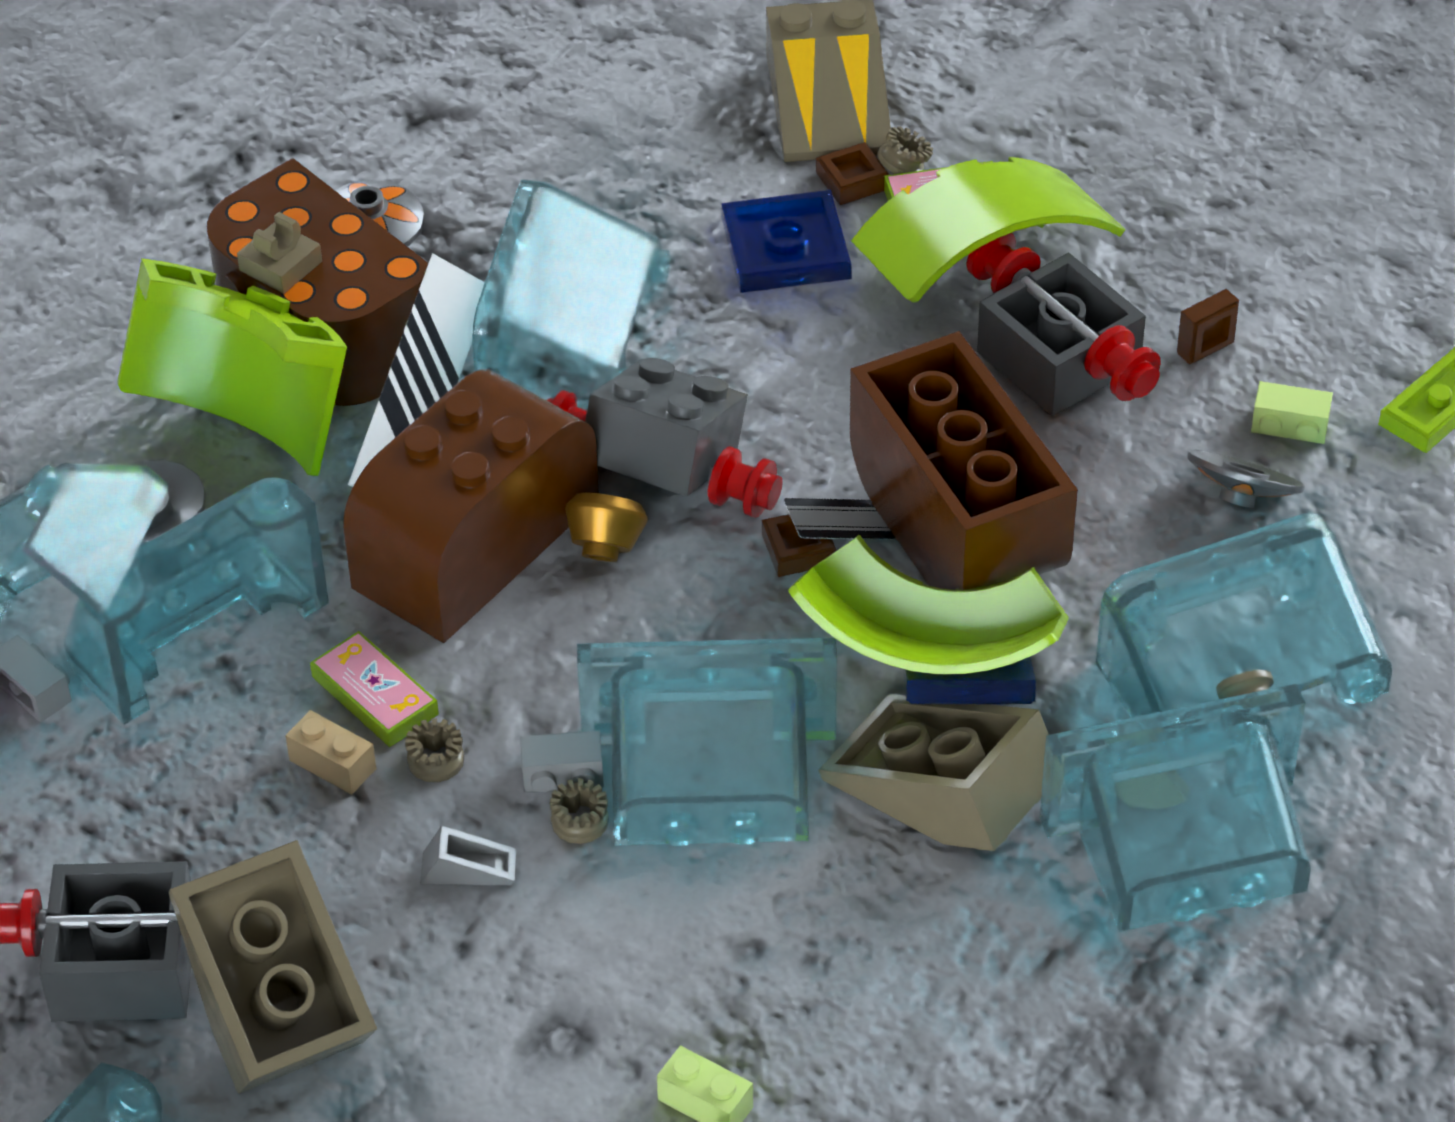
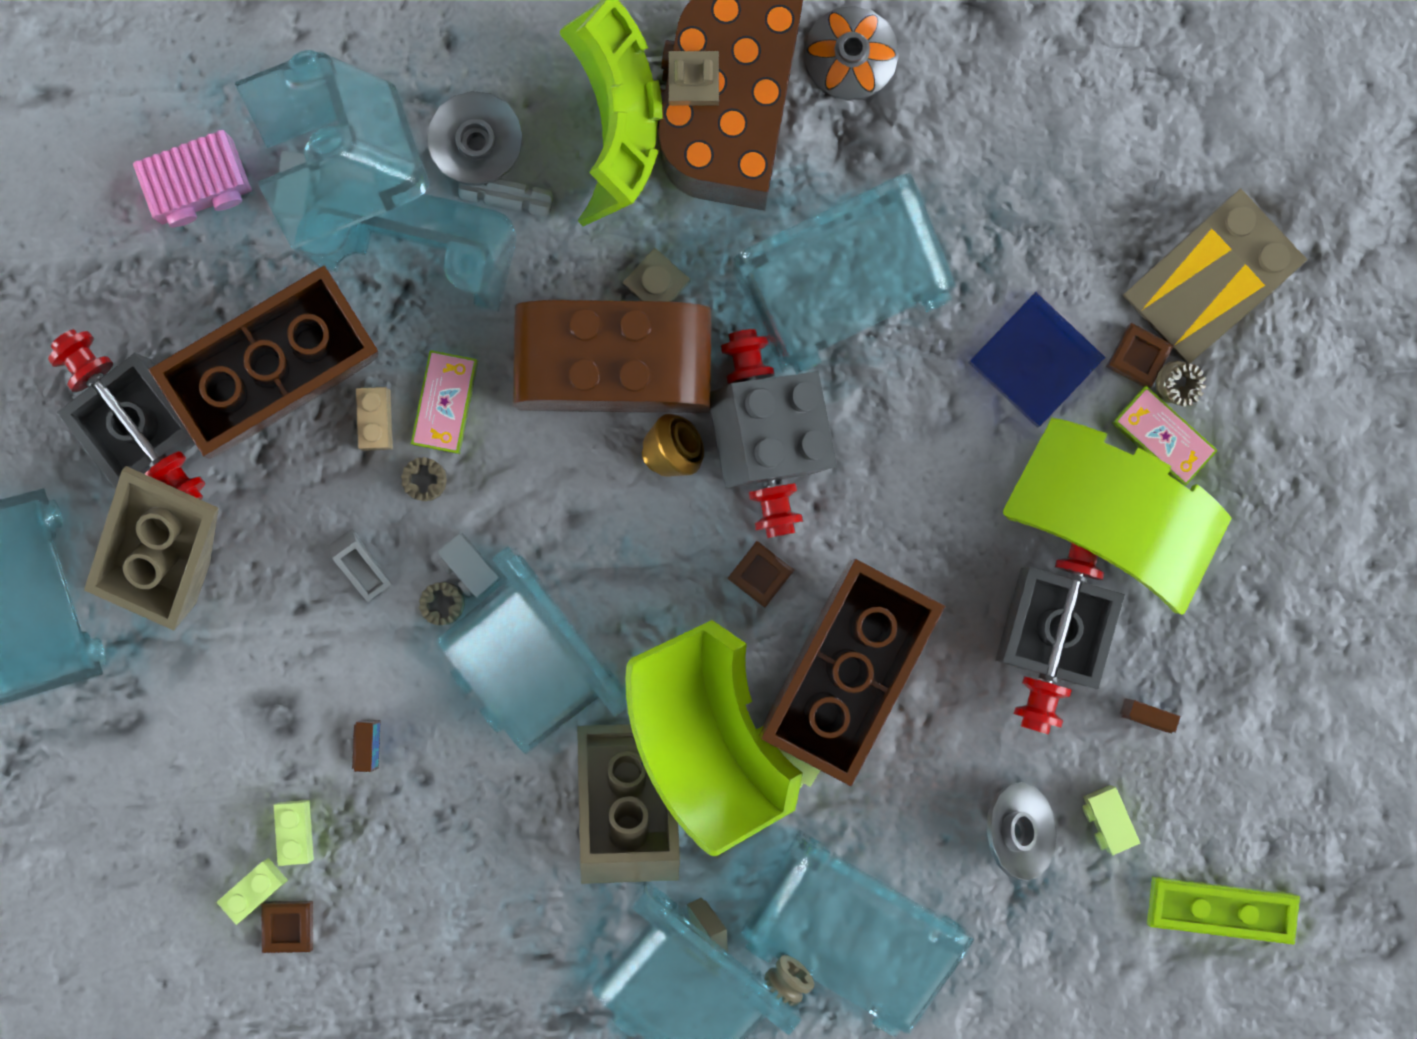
camera: 50 degrees right, 40 degrees up
white sticker [348,253,492,487] -> none
sticker [784,498,896,540] -> none
none -> reddish brown brick [148,265,378,459]
none -> reddish brown tile [352,720,381,772]

